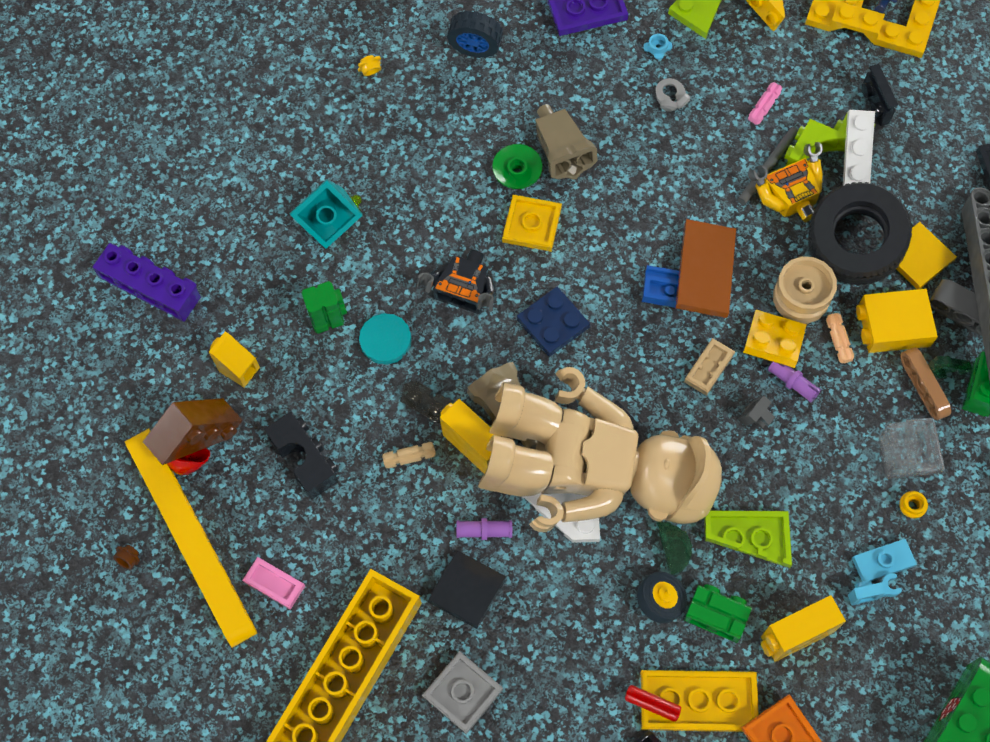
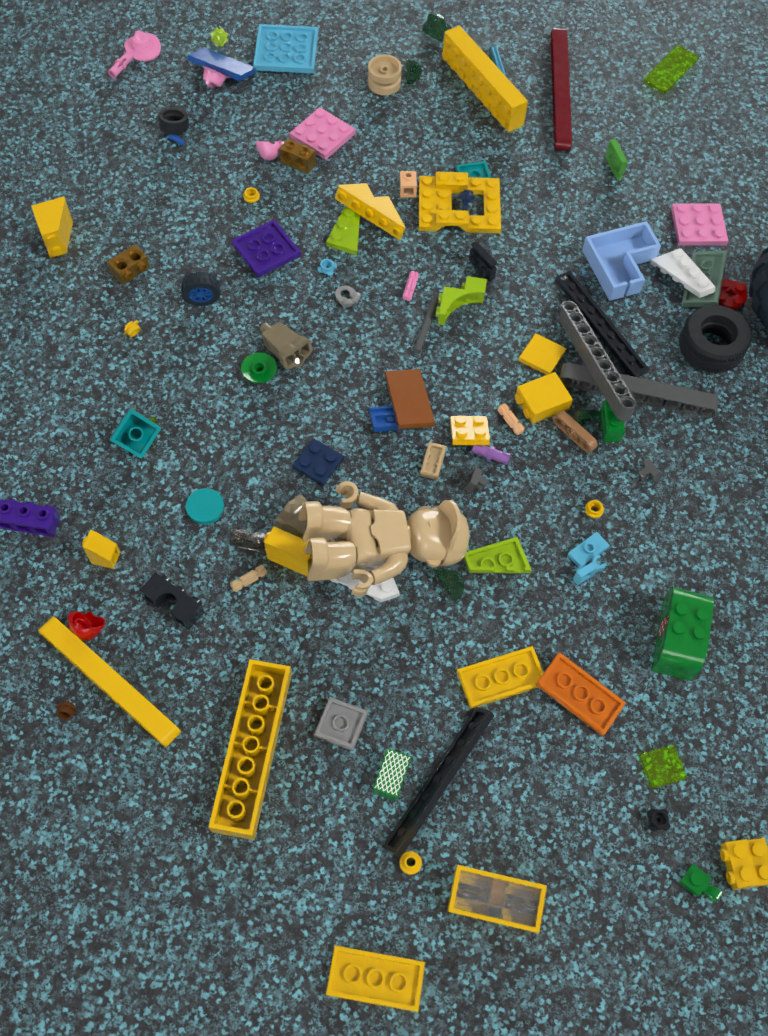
camera: 25 degrees left, 5 degrees down
reddish brown wedge [143,398,243,465] -> none
bright pink tile [242,557,305,610] -> none
green brick [302,281,347,334] -> none
torso [416,249,497,315] -> none
black slope [428,551,506,629] -> none
medium lavender pin [456,518,512,540] -> none
yellow tile [502,195,562,252] -> none
red axle [625,685,681,722] -> none
black wheel [637,572,687,623] -> none
green brick [684,584,752,643] -> none
torso [748,142,823,222] -> none
yellow brick [761,595,846,662] -> none
tan wheel [773,256,837,324] -> none
black tyre [808,182,912,286] -> none
white plate [843,110,875,186] -> none
clear plate [878,418,945,479] -> none

